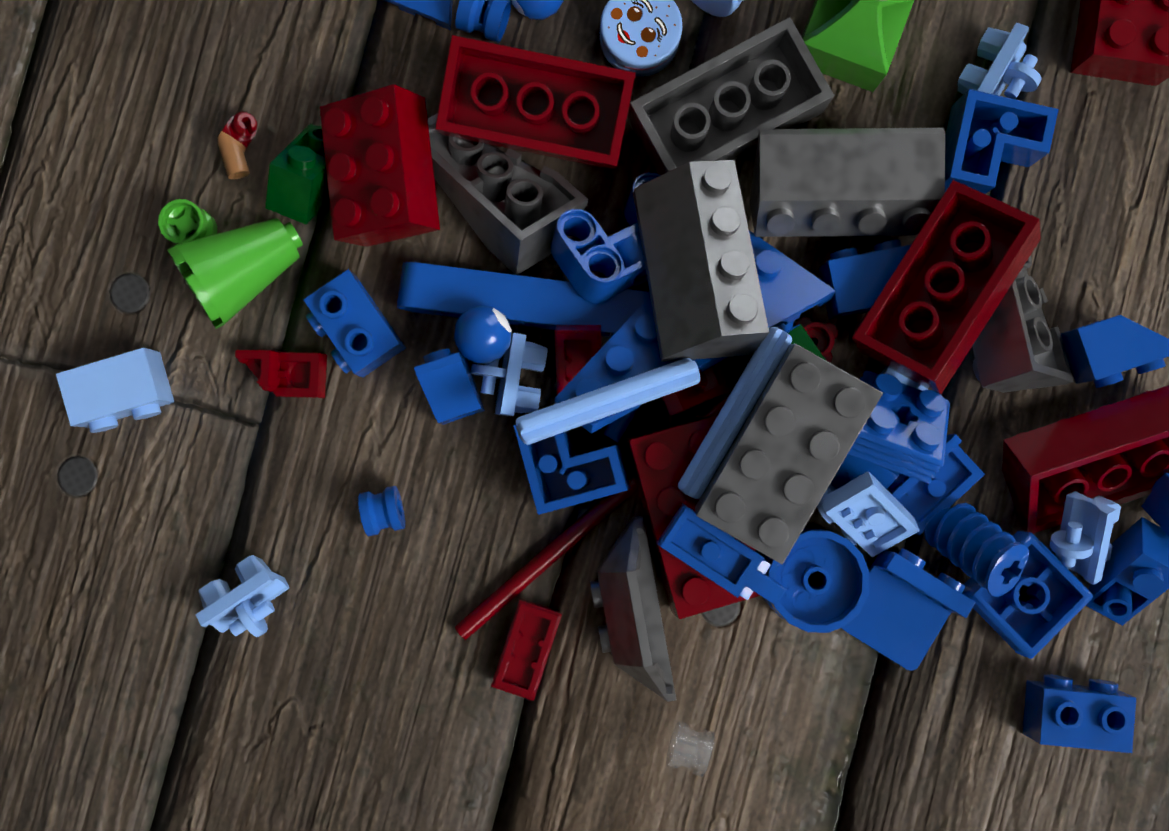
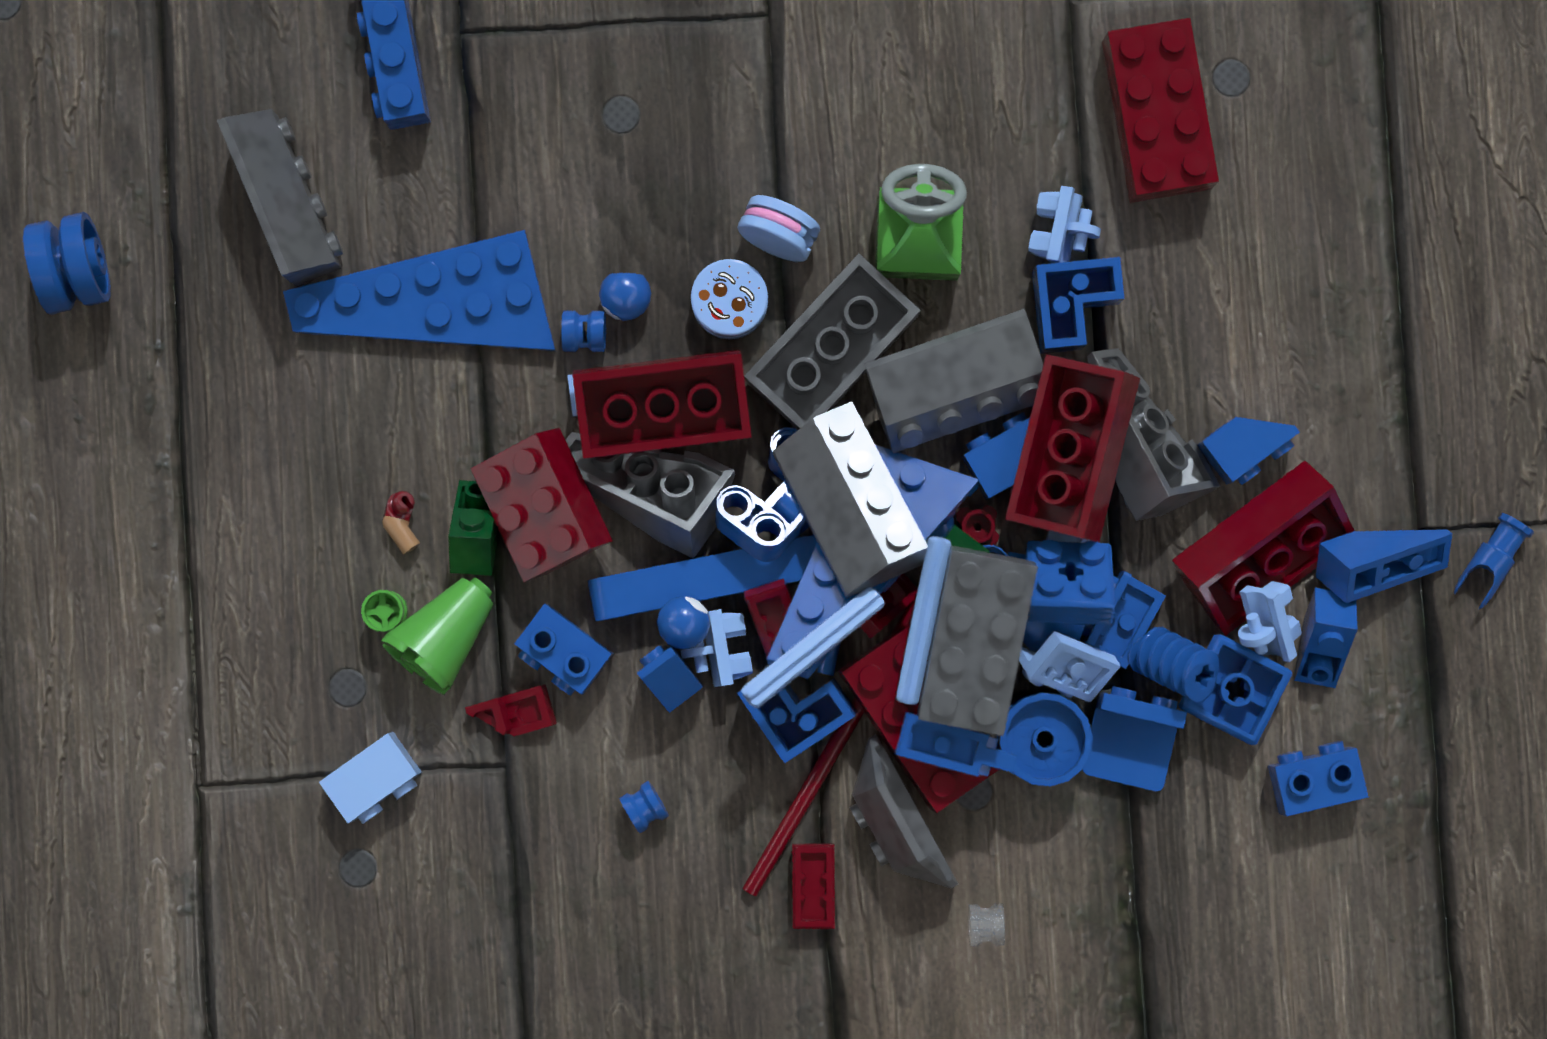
camera: 15 degrees left, 0 degrees up
light blue hips [195,555,290,637] -> none

